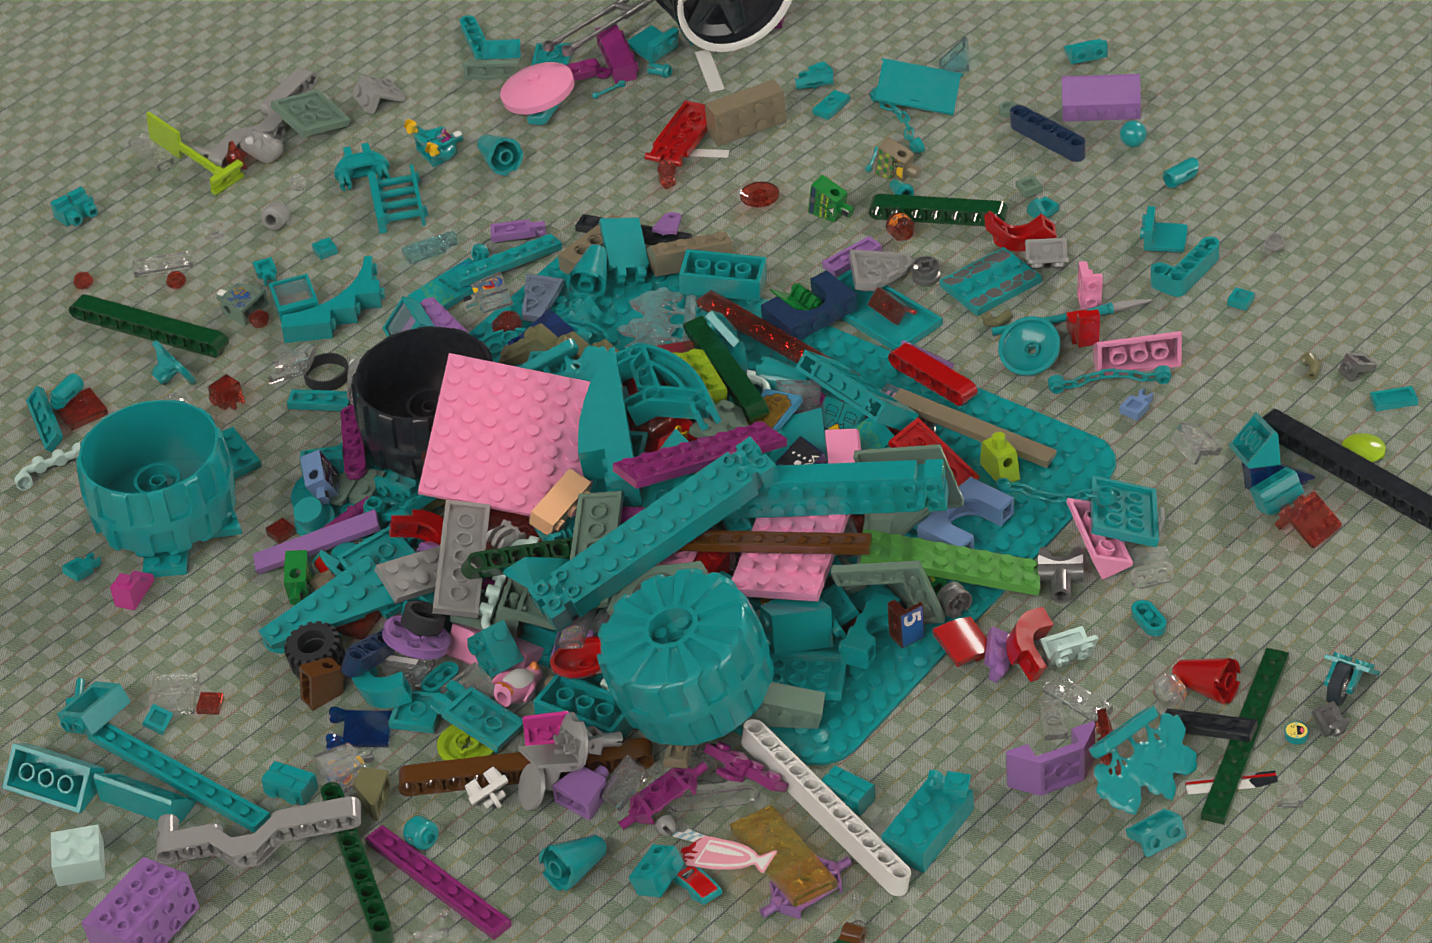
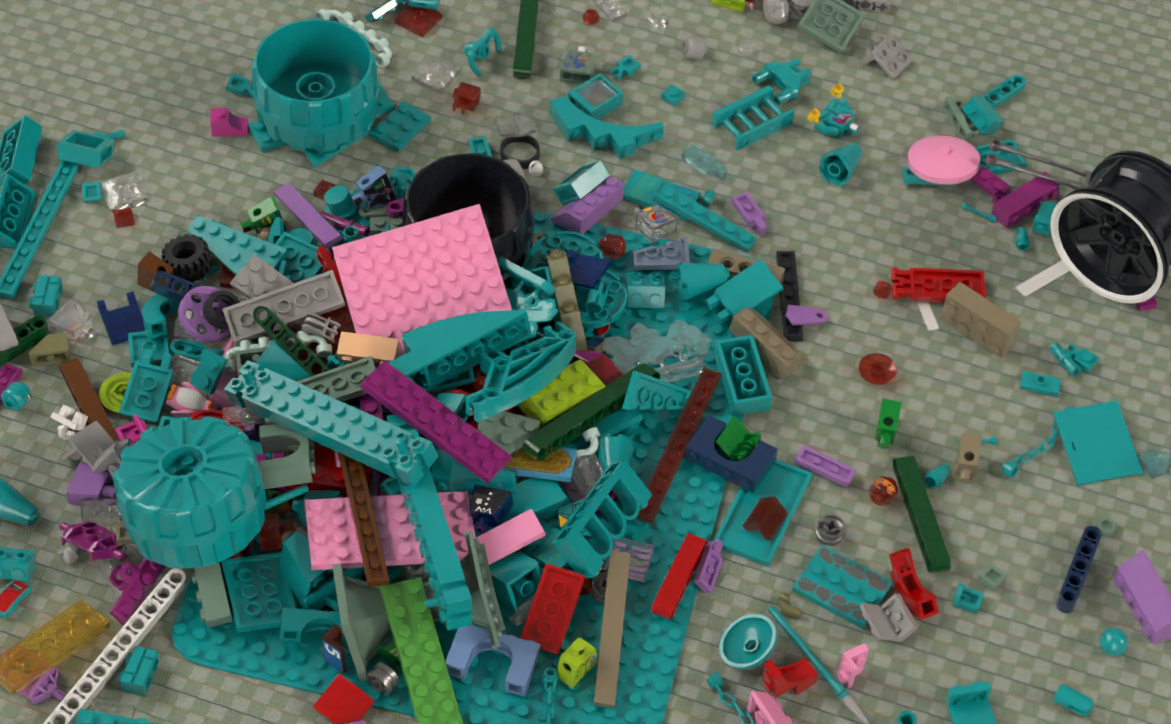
camera: 60 degrees right, 10 degrees up
clear red plate [249,310,269,328] -> none
clear red bush [658,170,676,190] -> none
sticker [672,829,778,873] -> none
light grey plate [849,250,912,291] -> none

